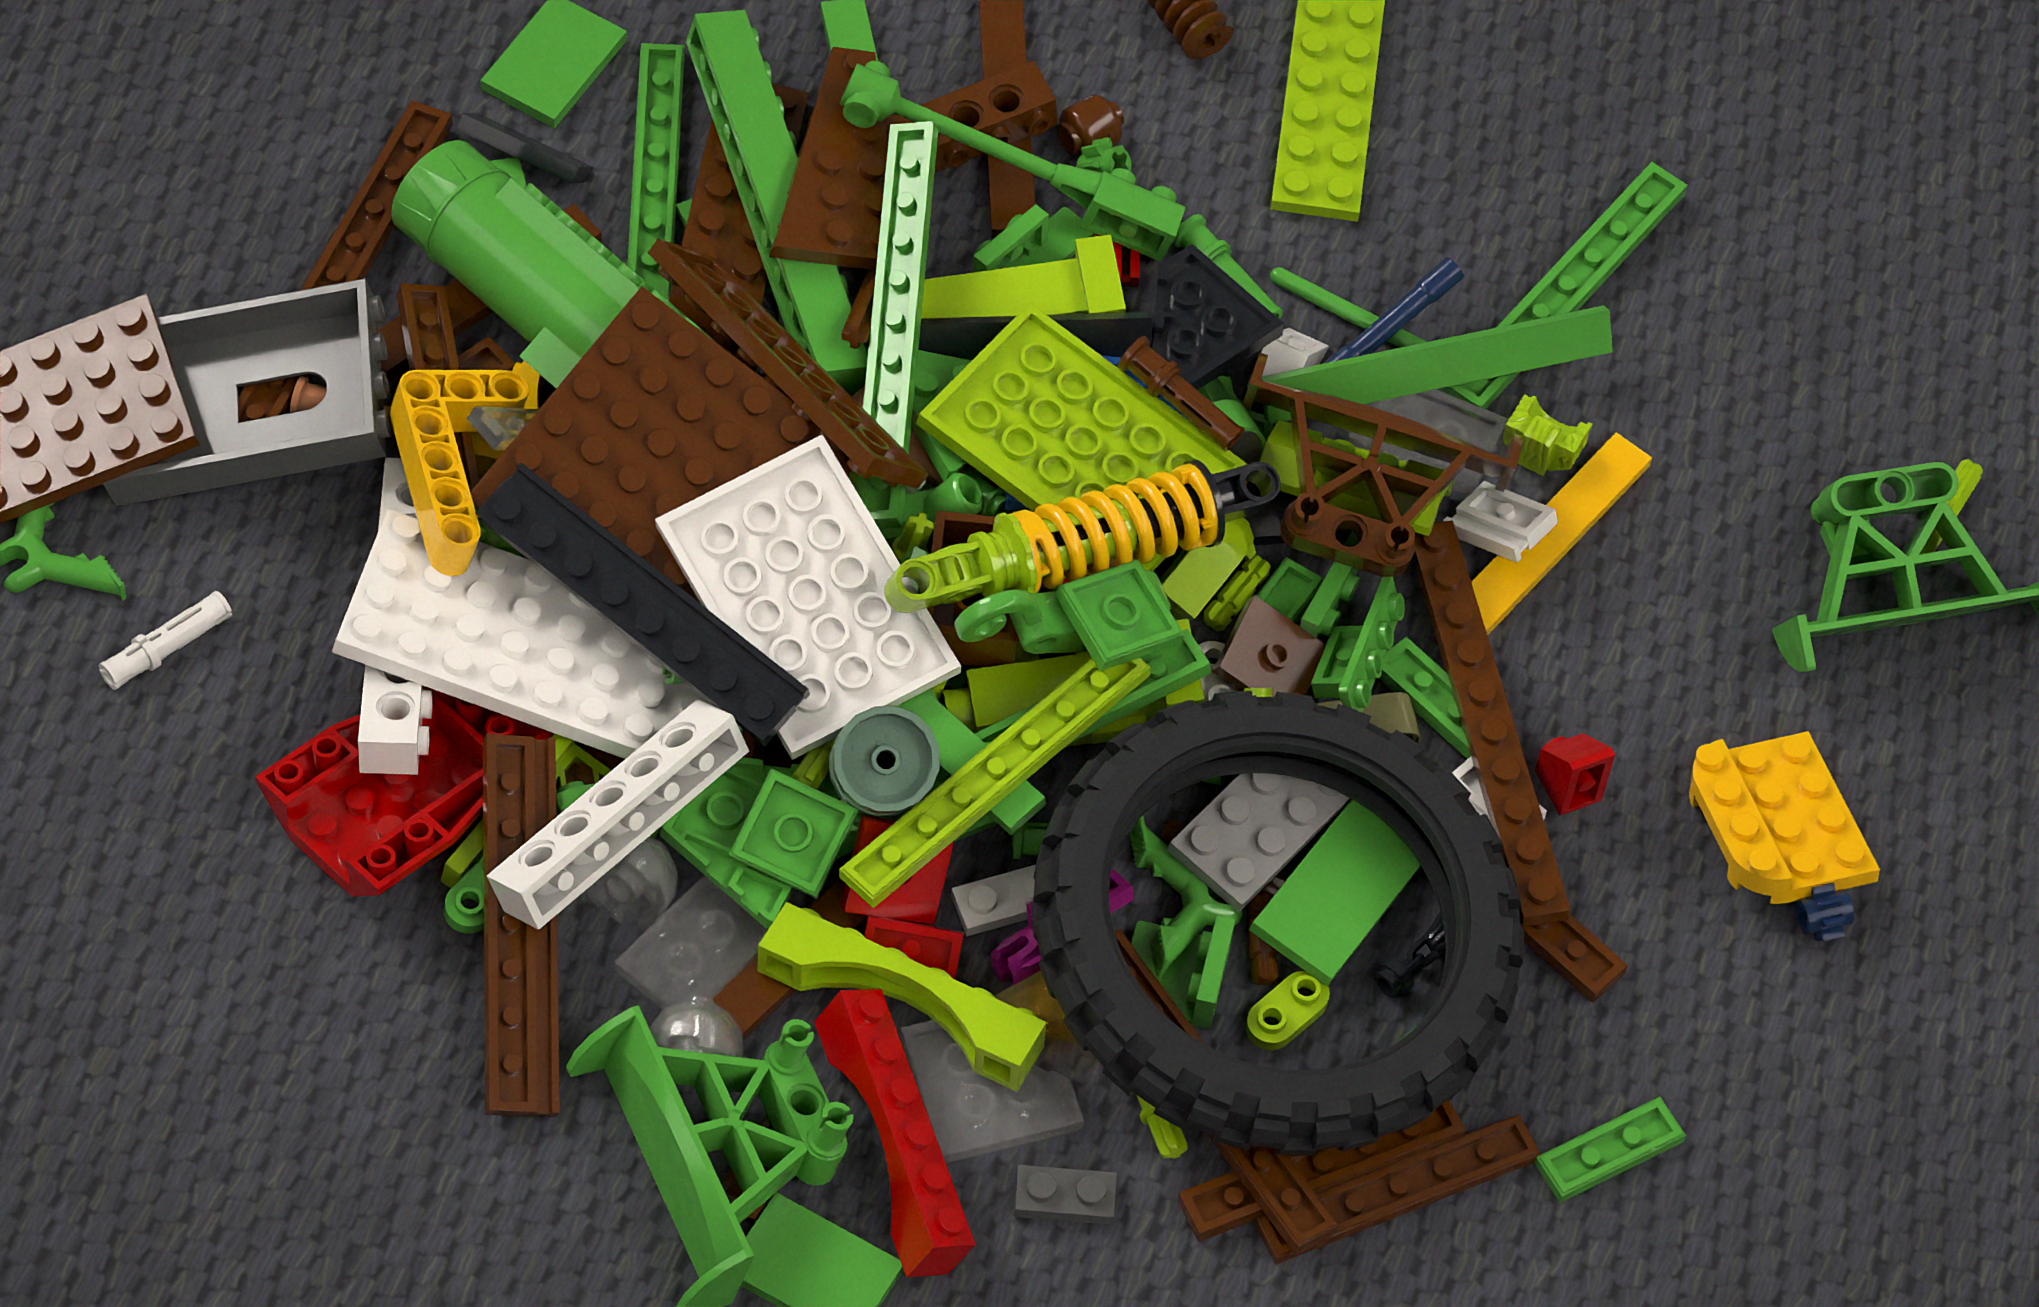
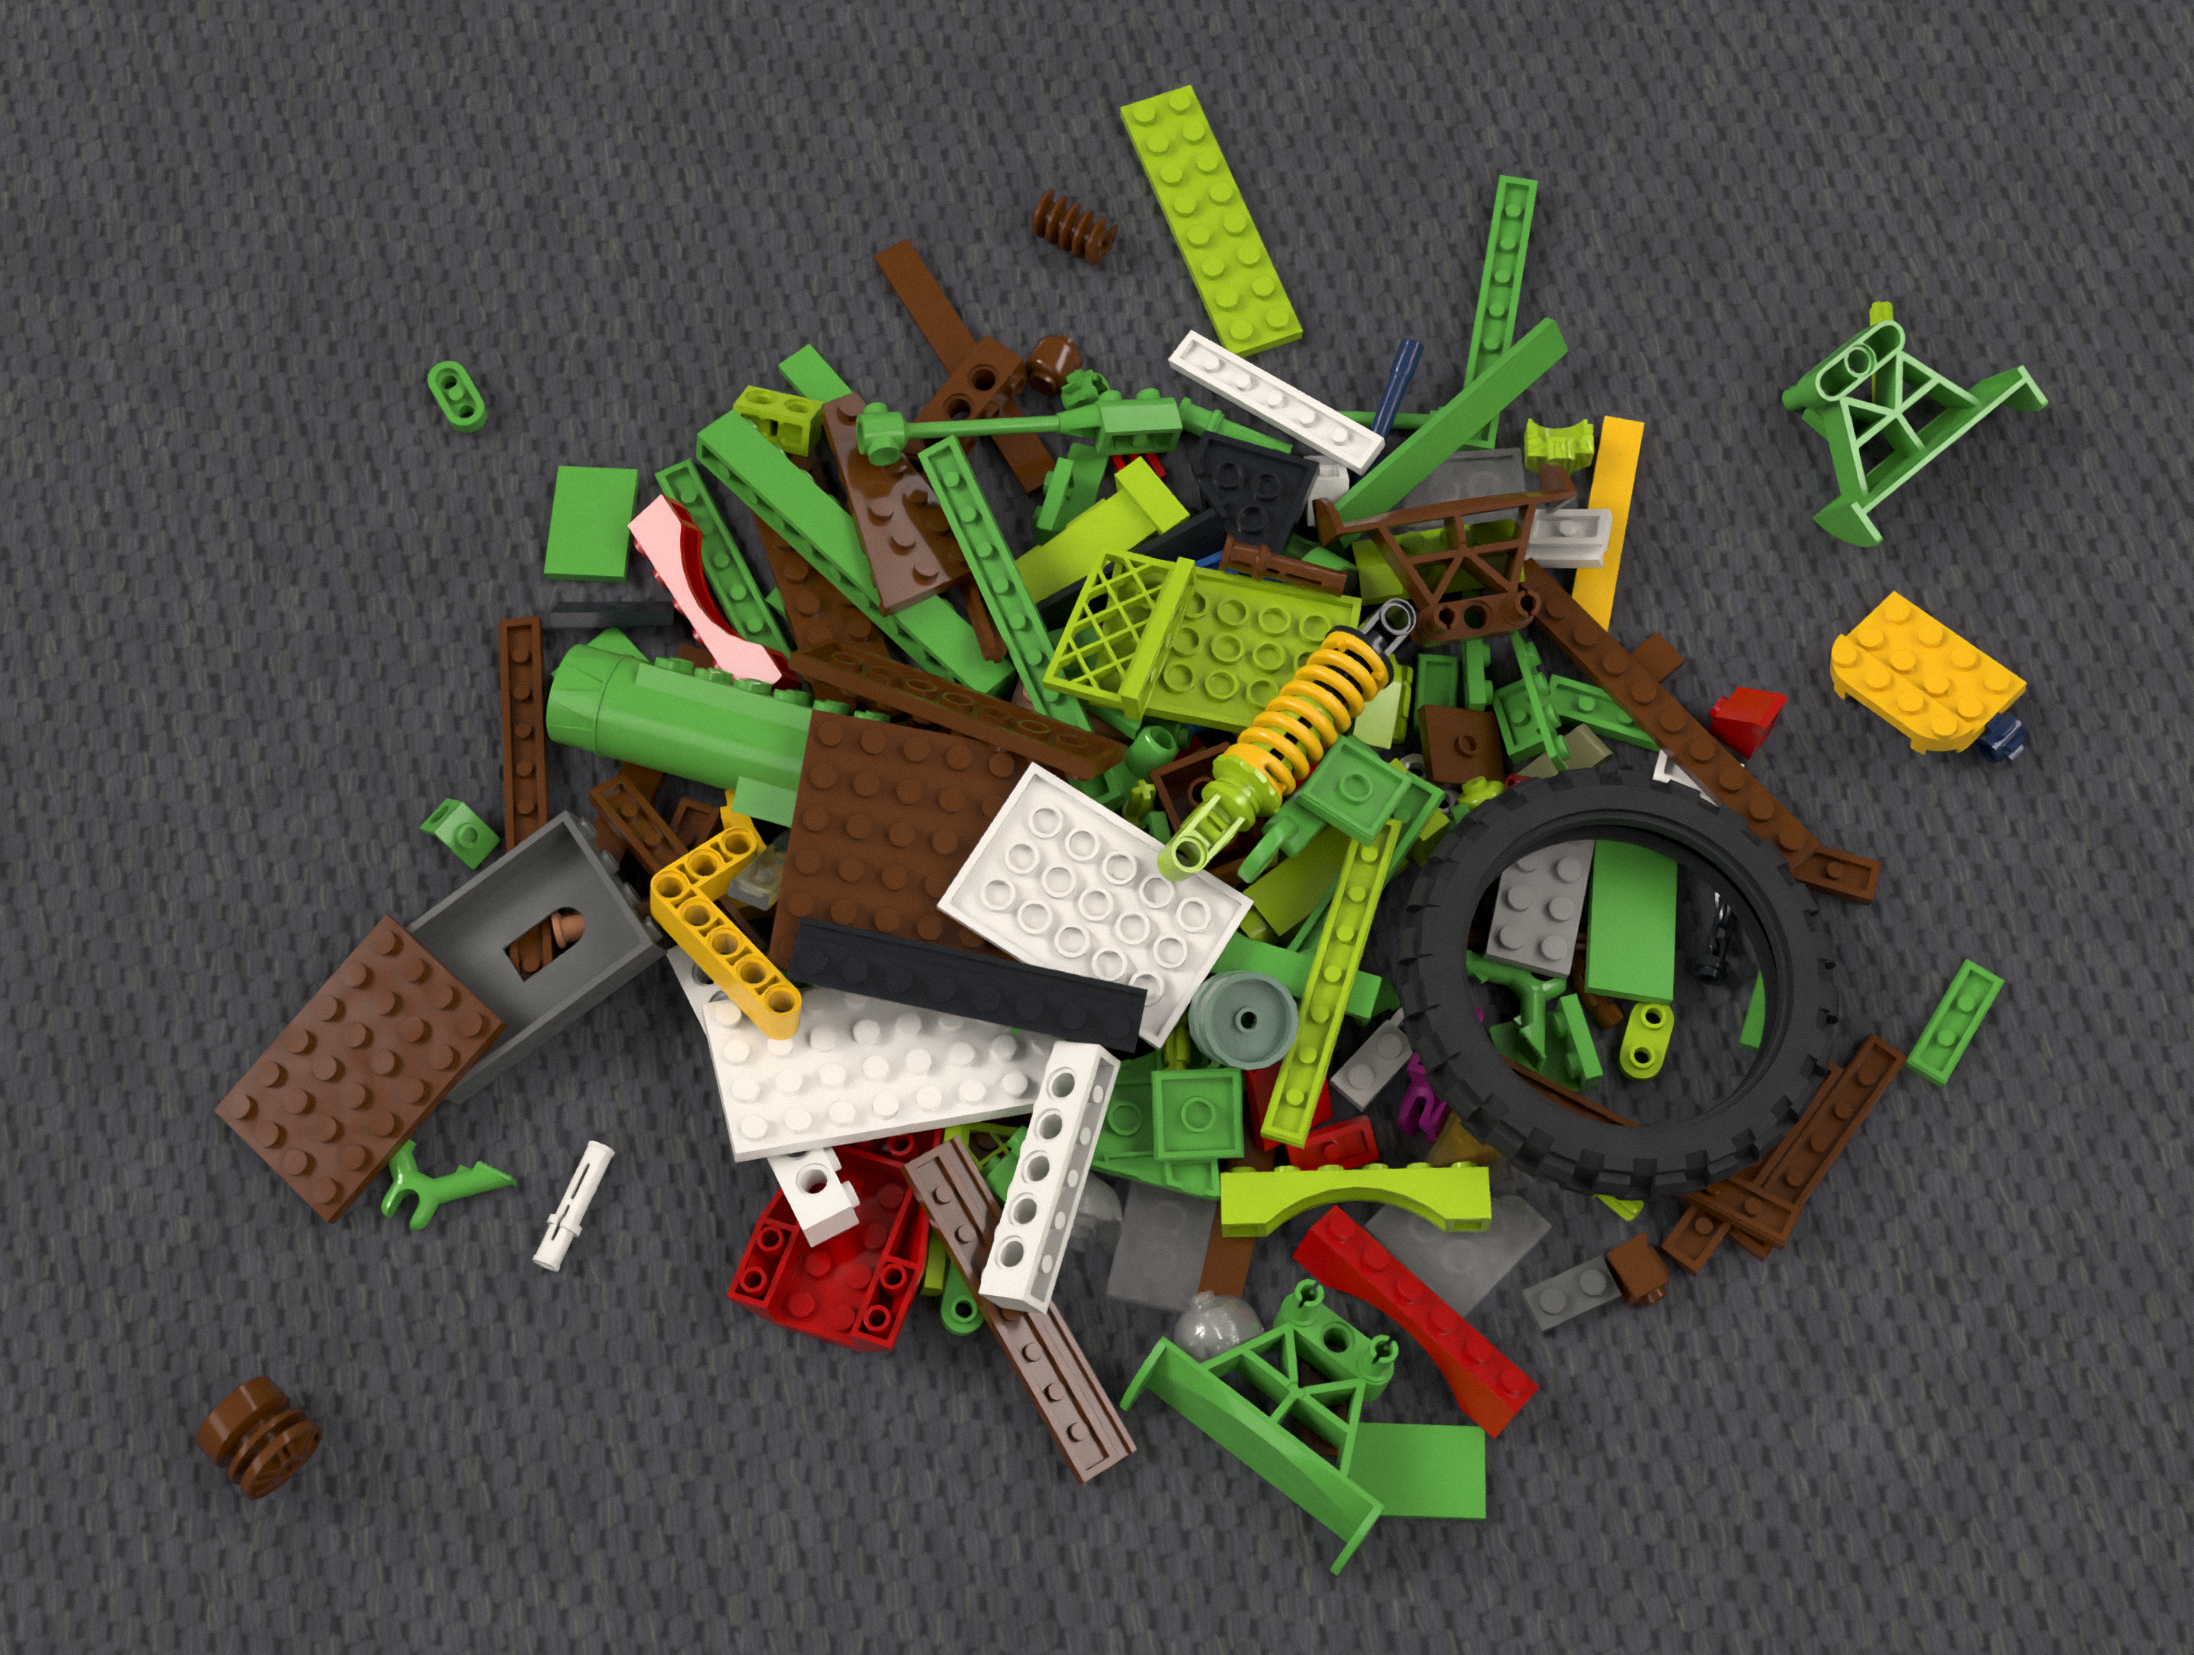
camera: 20 degrees left, 10 degrees up
none -> bright green bracket [420,798,501,870]
none -> arch [627,494,803,691]
none -> lime brick [733,385,824,457]
none -> lime fence [1042,545,1198,722]
none -> white plate [1168,330,1386,476]
none -> reddish brown window [1604,1232,1669,1308]
none -> reddish brown tile [1630,631,1686,684]

